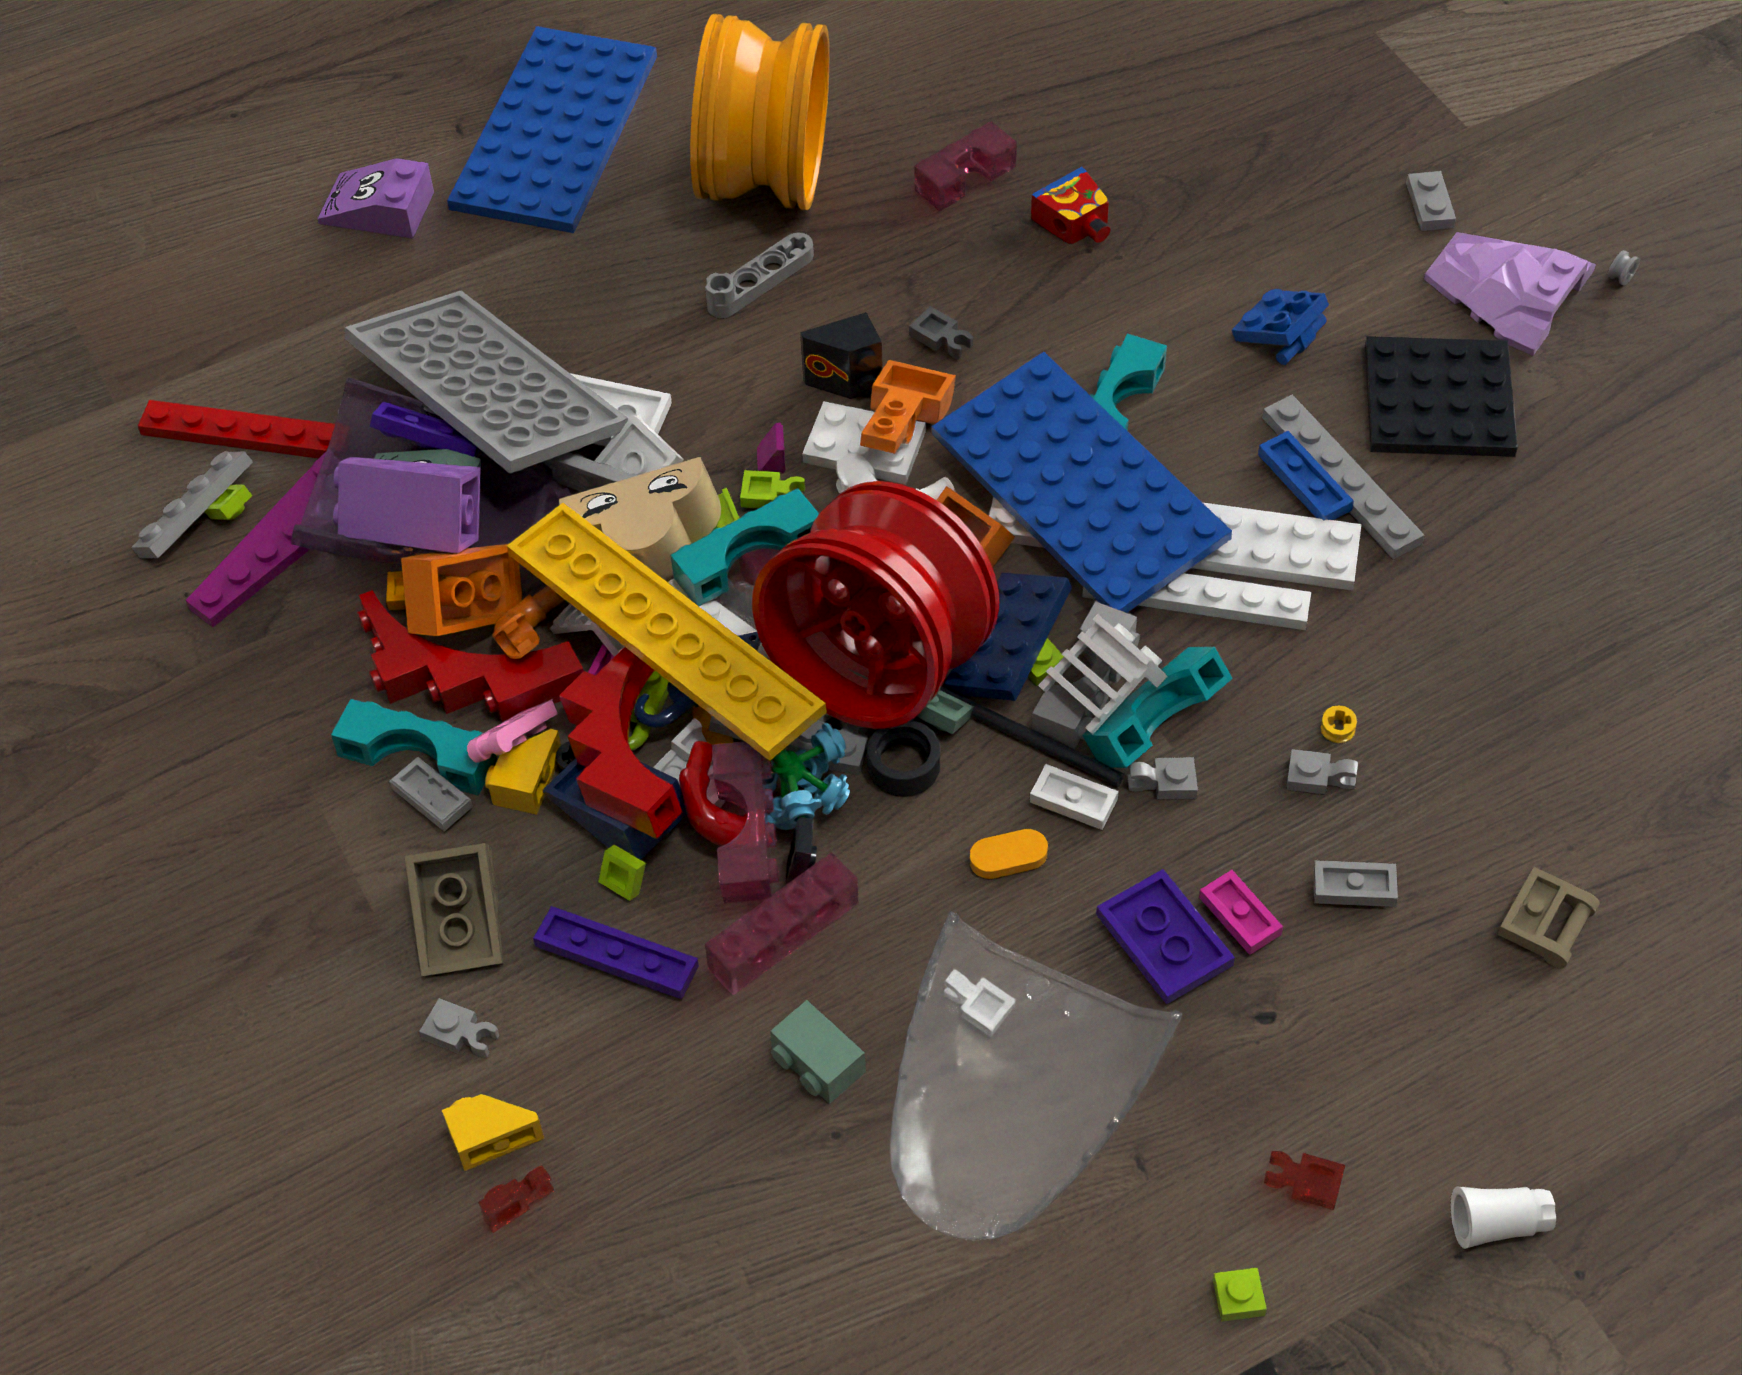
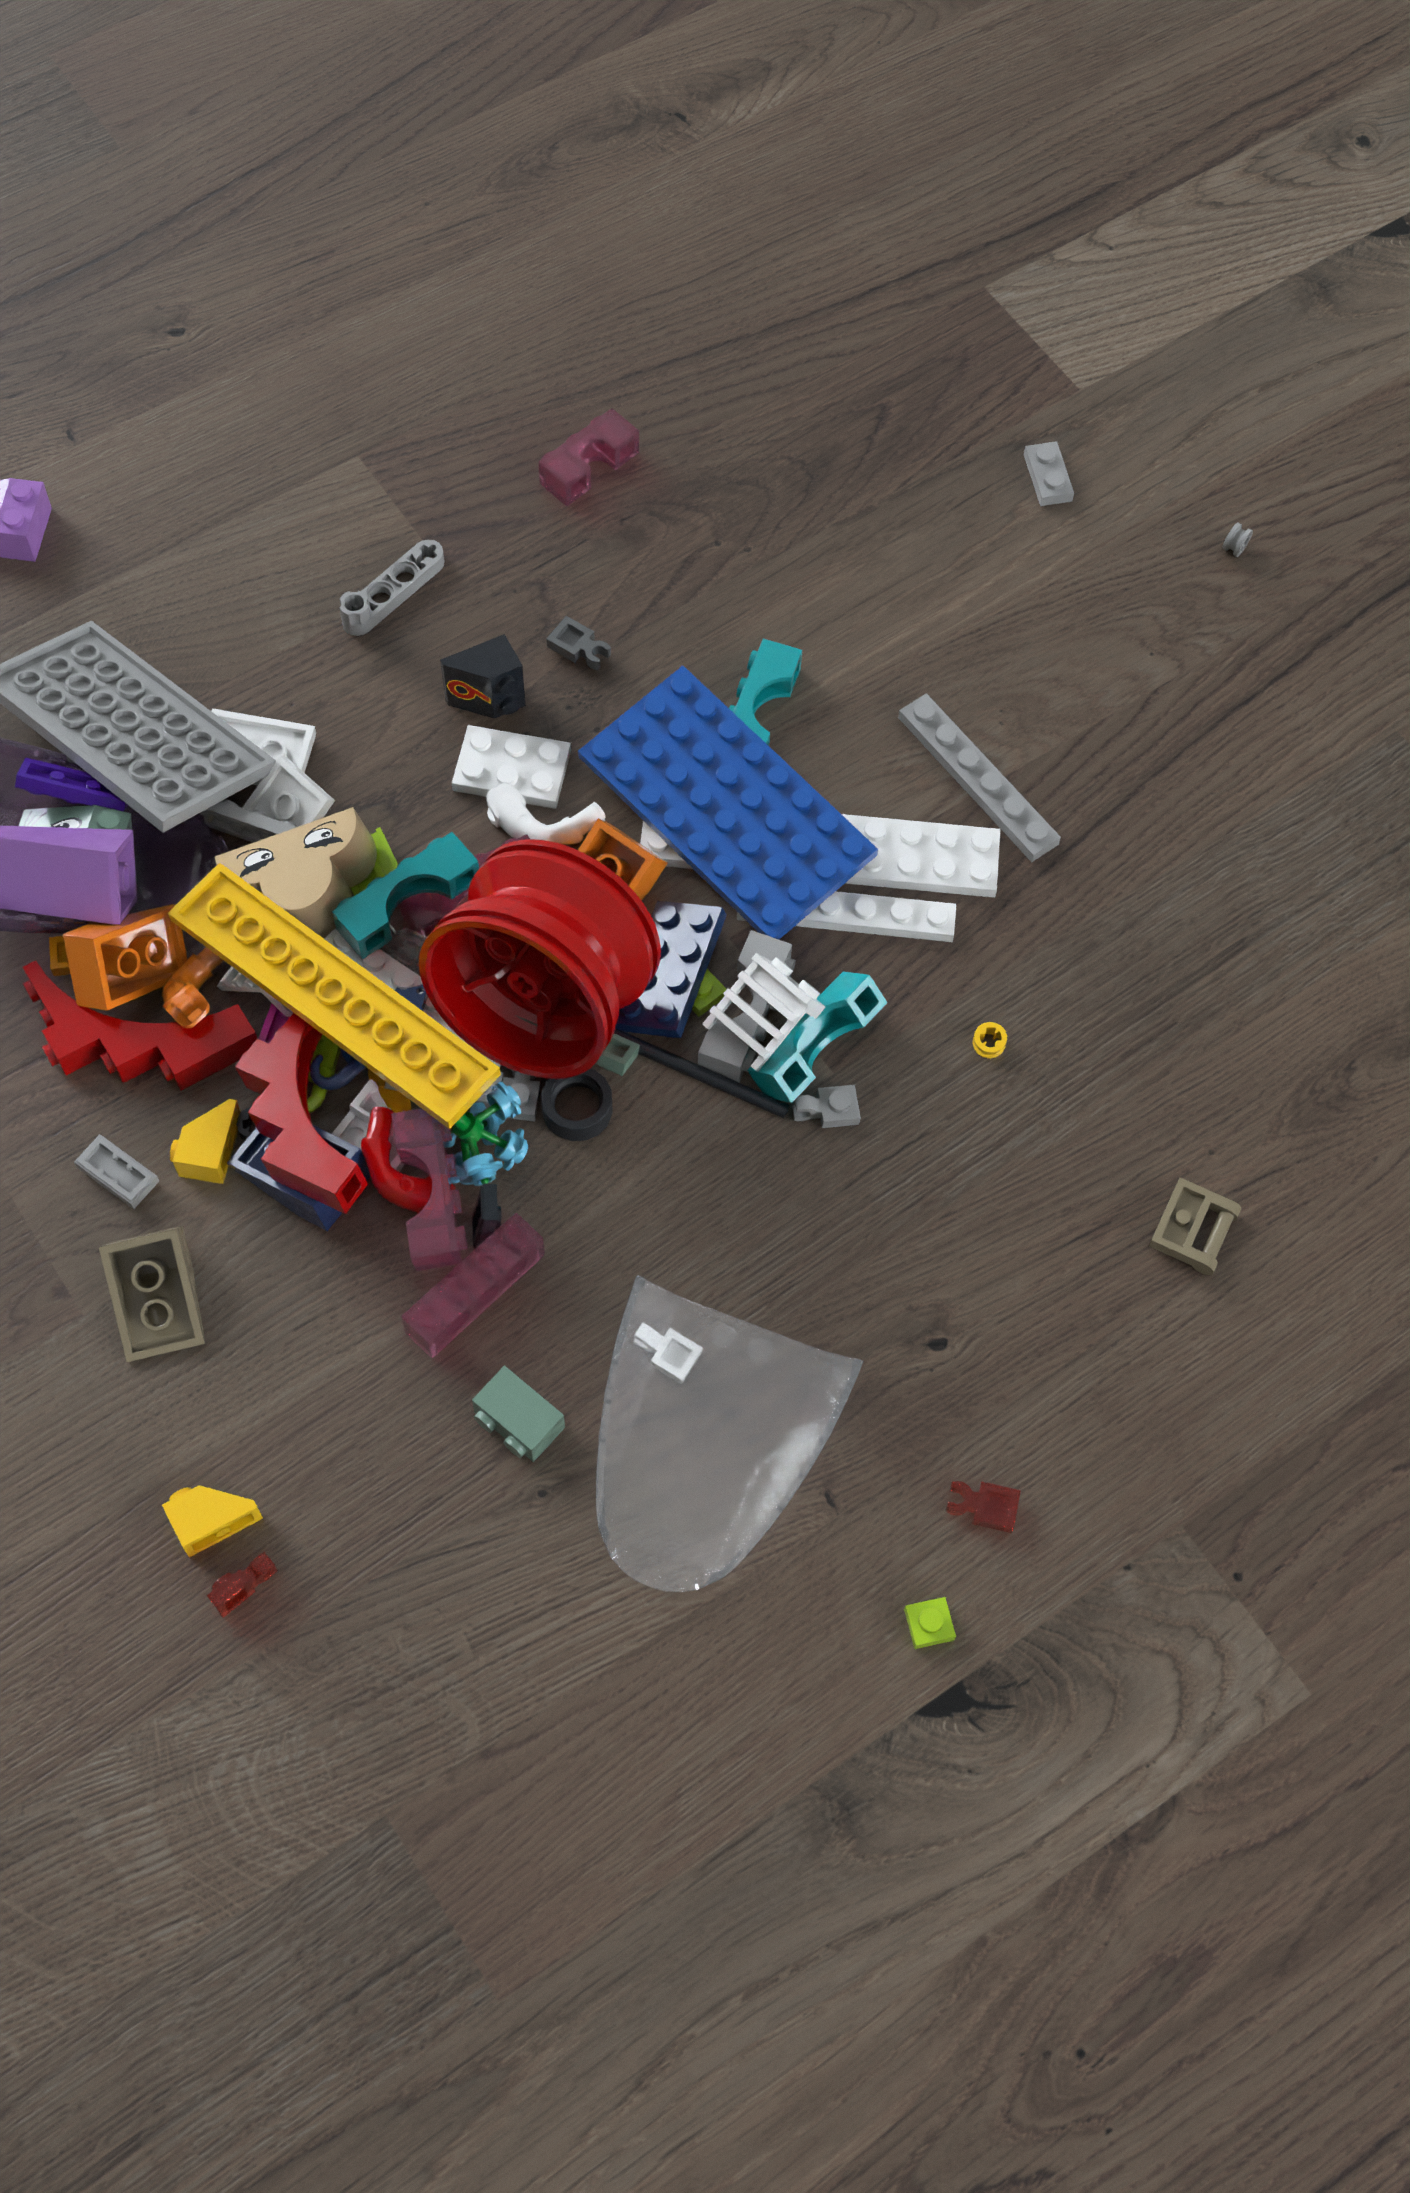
camera: 10 degrees left, 10 degrees up
teal arch [331,699,497,796] -> none
light grey plate [419,998,499,1058] -> none
blue plate [447,26,657,233] -> none
bright pink plate [467,700,558,763] -> none
dark purple plate [533,906,699,1000] -> none
lime plate [598,845,646,901] -> none
light orange wheel [690,14,829,210] -> none
lime plate [740,470,805,508] -> none
magenta slope [757,423,786,473] -> none
orange plate [860,360,956,454] -> none
light orange tile [970,829,1048,879] -> none
white plate [1030,764,1118,830] -> none
red torso [1031,167,1111,244] -> none
dark purple plate [1096,869,1235,1005] -> none
dark pink plate [1199,870,1283,955] -> none
blue plate [1231,289,1329,365] -> none
blue plate [1258,431,1354,521] -> none
light grey plate [1287,749,1358,795] -> none
light grey plate [1313,860,1398,907] -> none
black plate [1365,336,1518,457] -> none
lavender wedge [1424,232,1596,356] -> none
white plant [1451,1186,1556,1249] -> none

